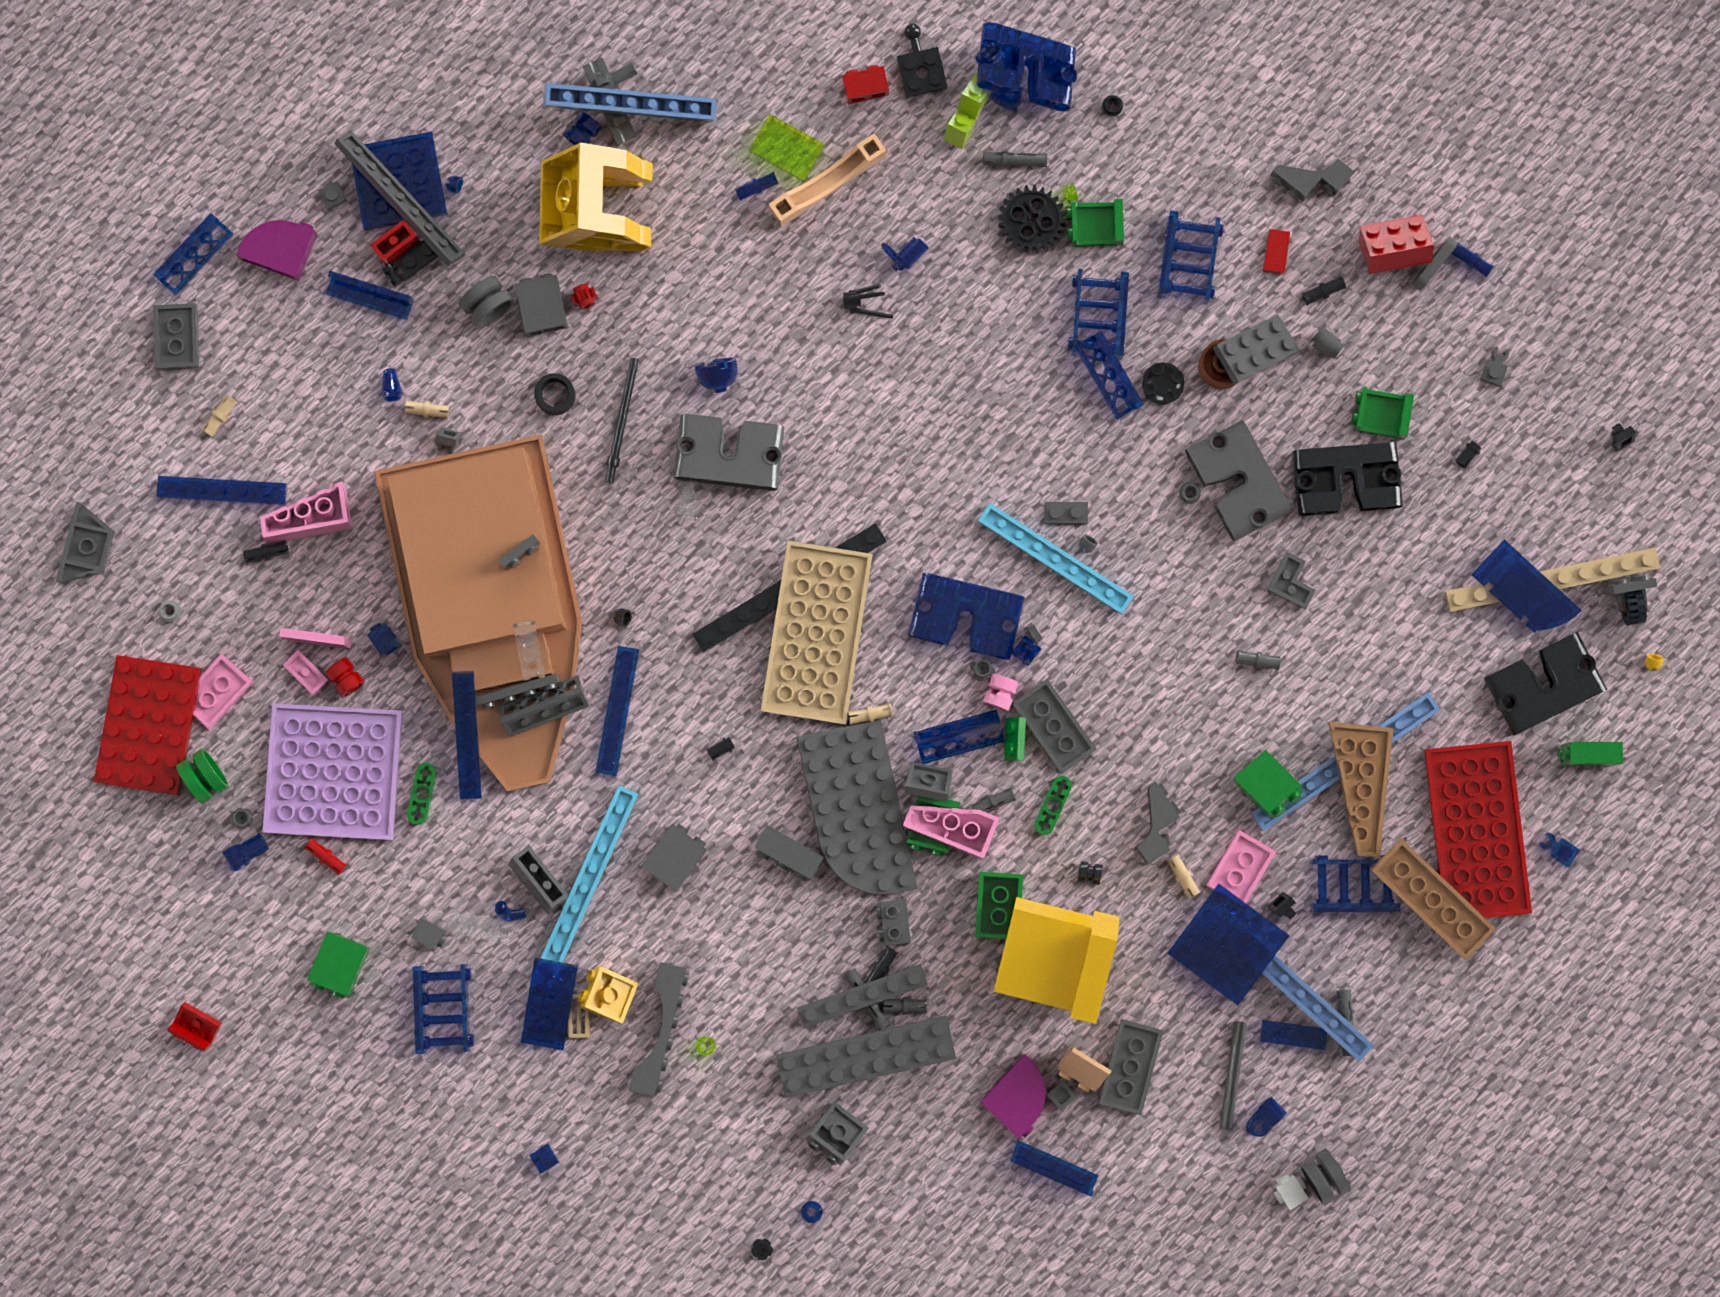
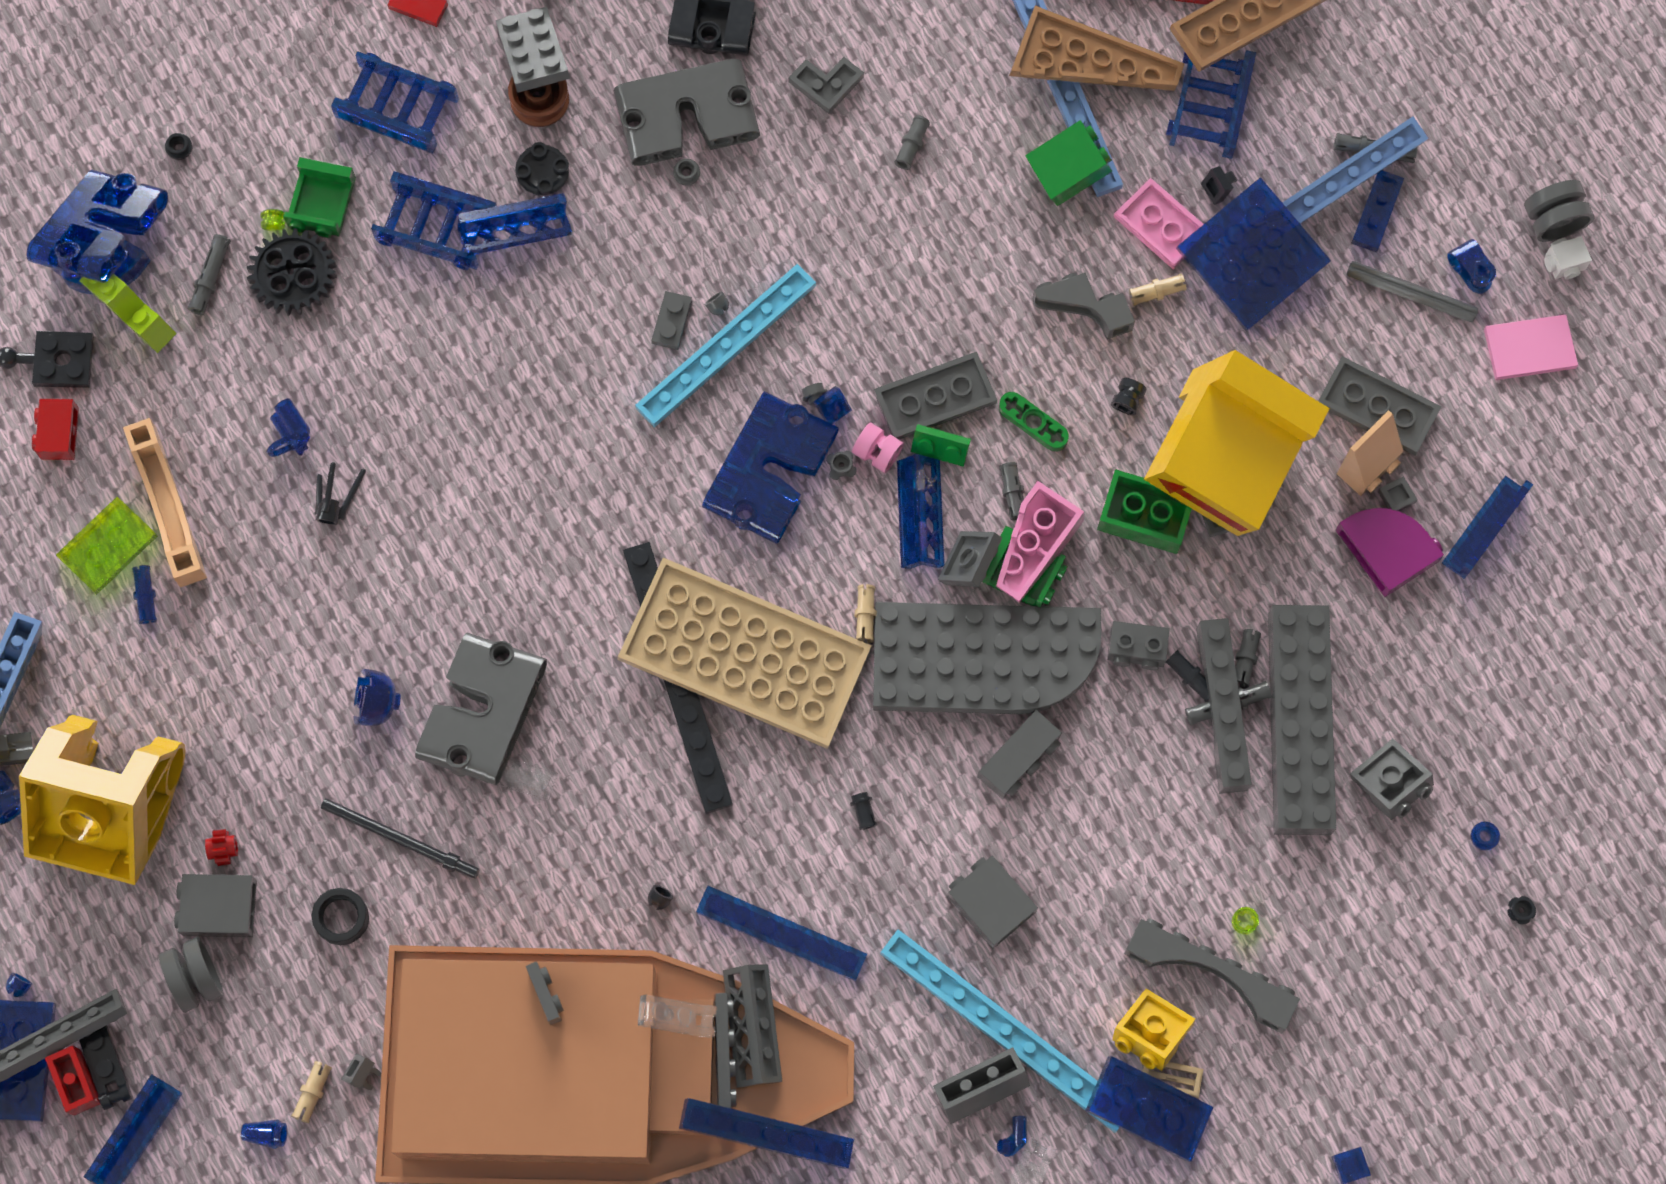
camera: 80 degrees left, 10 degrees down
none -> bright pink tile [1484,315,1578,380]

